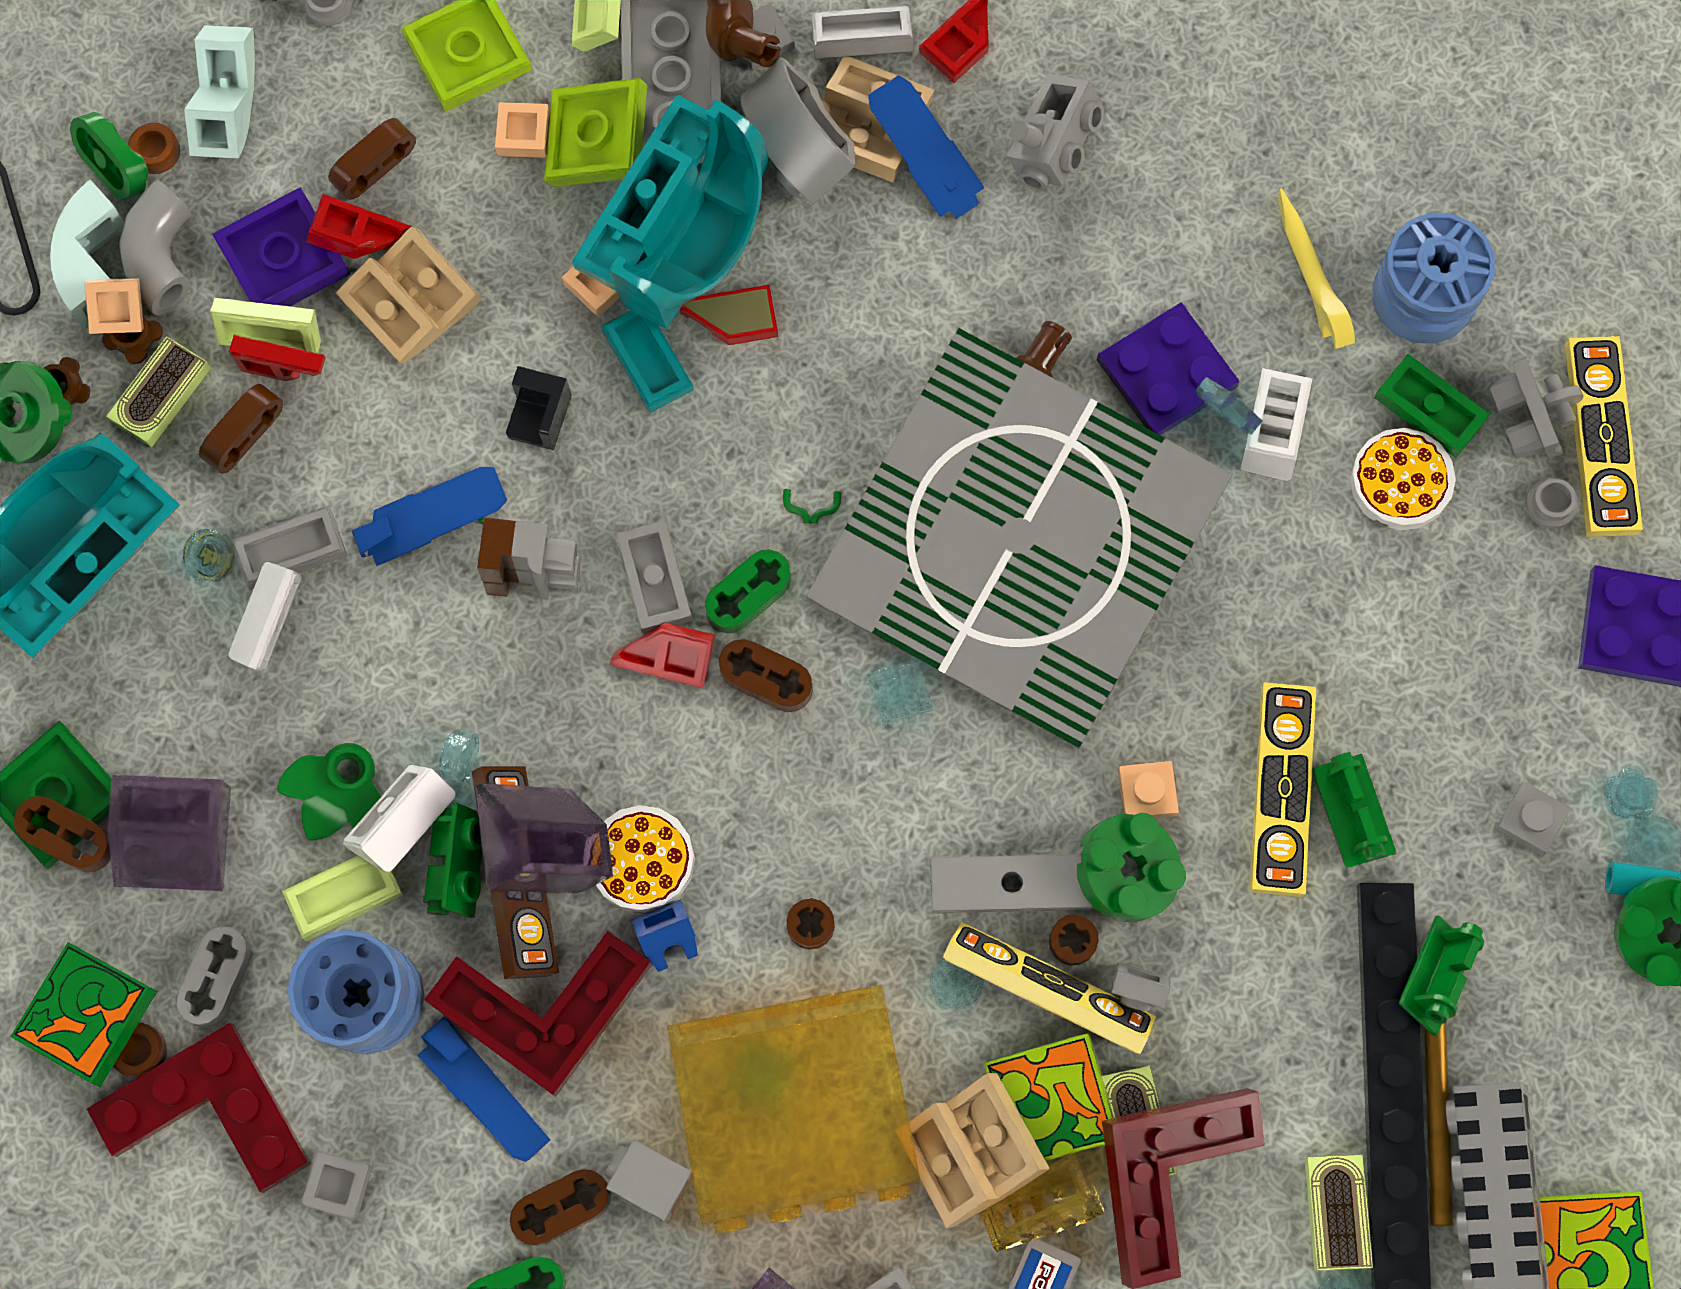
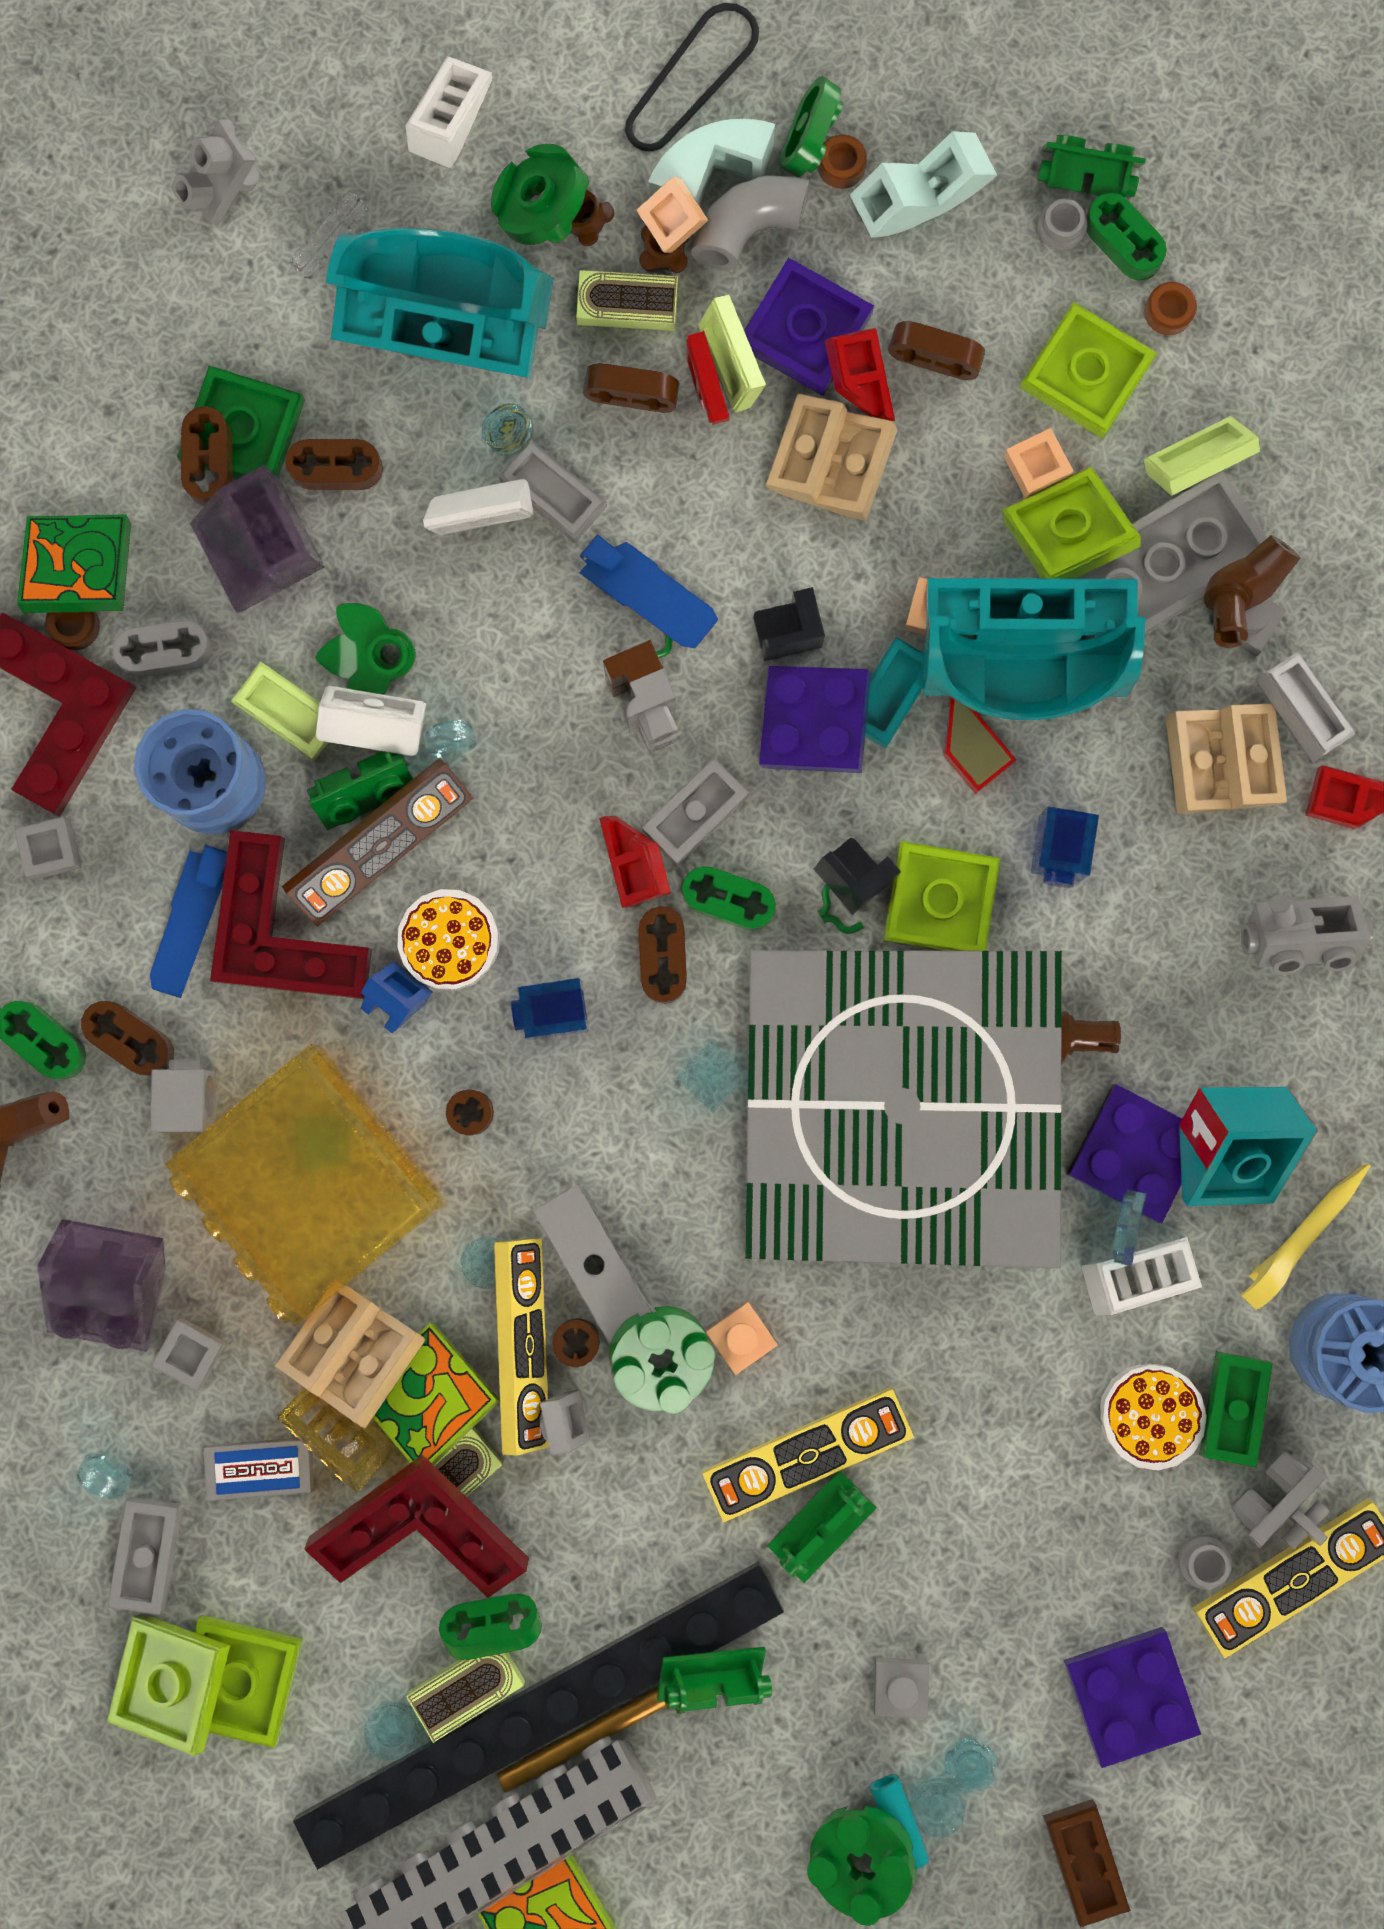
camera: 60 degrees right, 10 degrees up
clear purple slope [476,783,613,894] -> none
light grey brick [740,57,856,205] -> none
blue piece [868,75,984,219] -> none
none -> reddish brown beam [285,439,383,490]
none -> green beam [439,1593,542,1660]
none -> clear blue brick [511,978,589,1041]
none -> dark purple plate [759,666,871,773]
none -> black panel [813,838,901,915]
none -> lime tile [883,841,1001,951]
none -> clear blue brick [1031,806,1099,888]
none -> teal slope [1179,1086,1318,1207]

